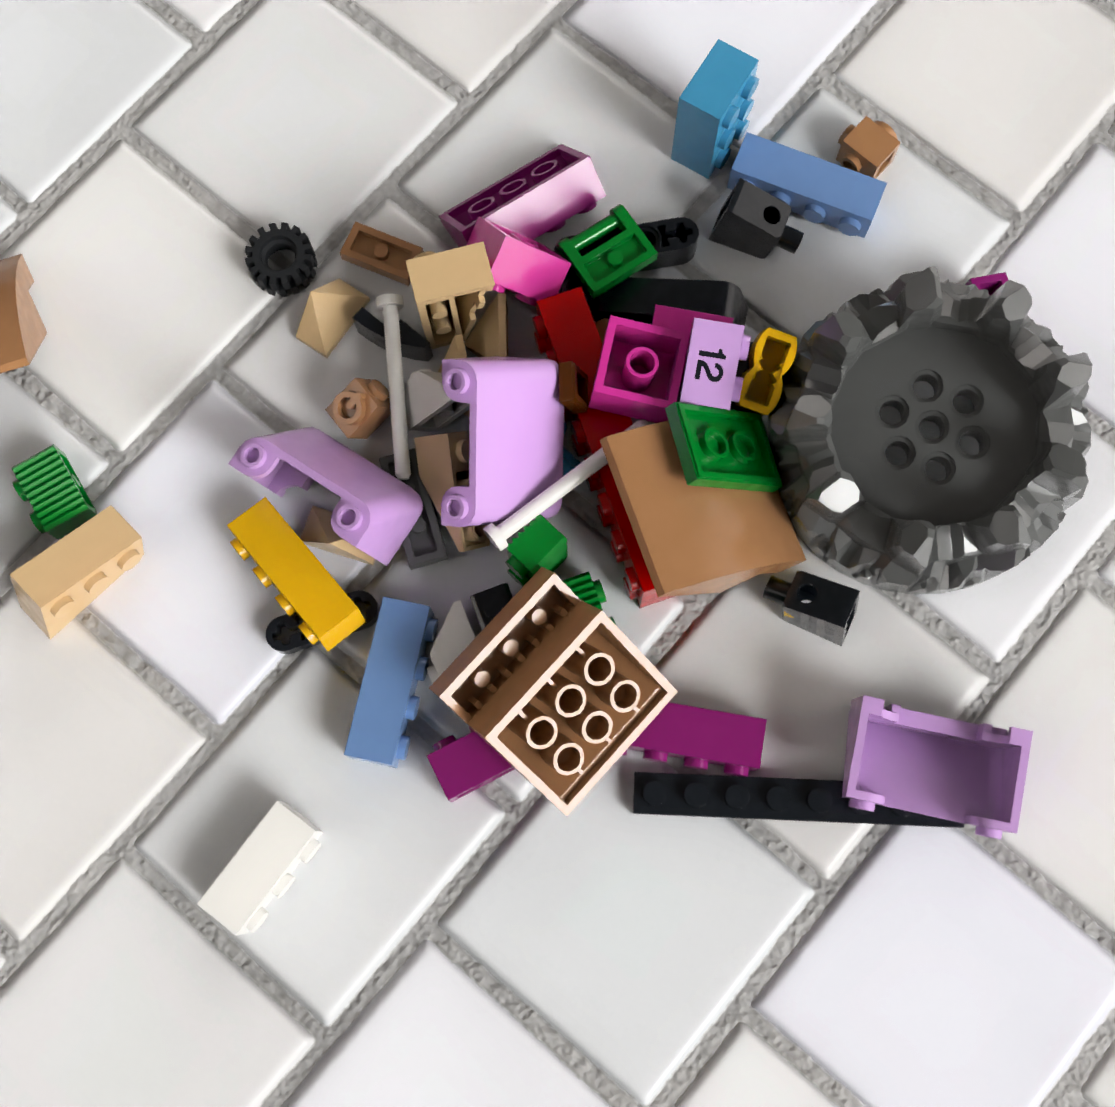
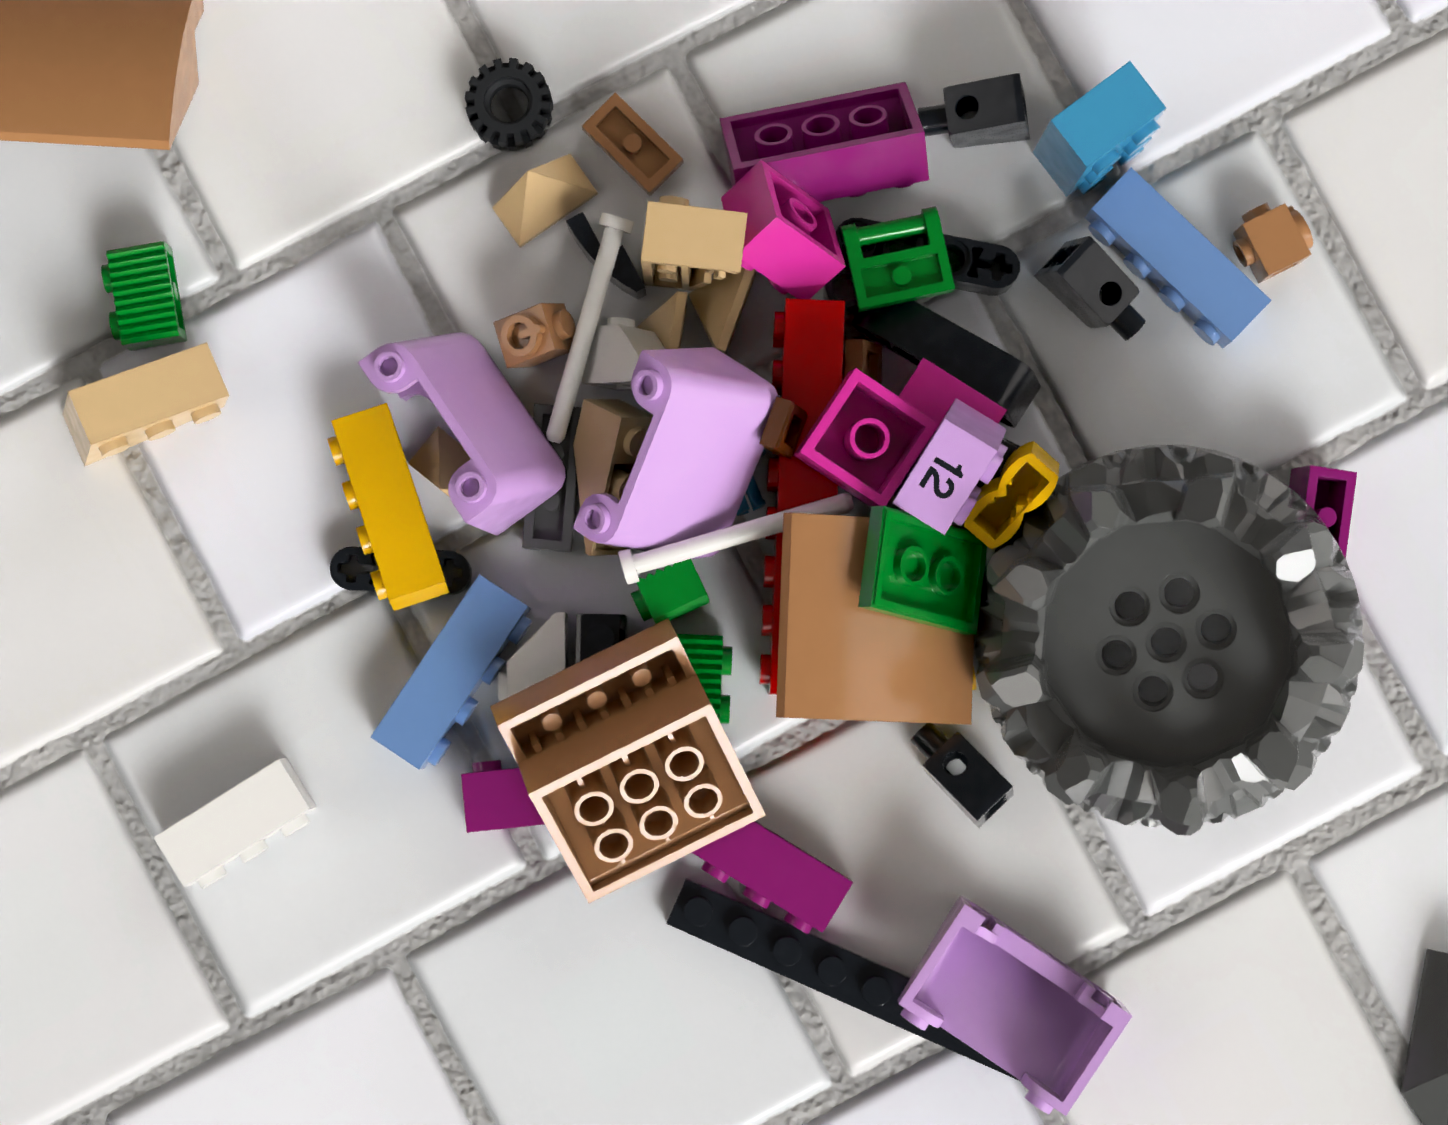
camera: 15 degrees right, 10 degrees up
none -> black torso [918,73,1030,148]

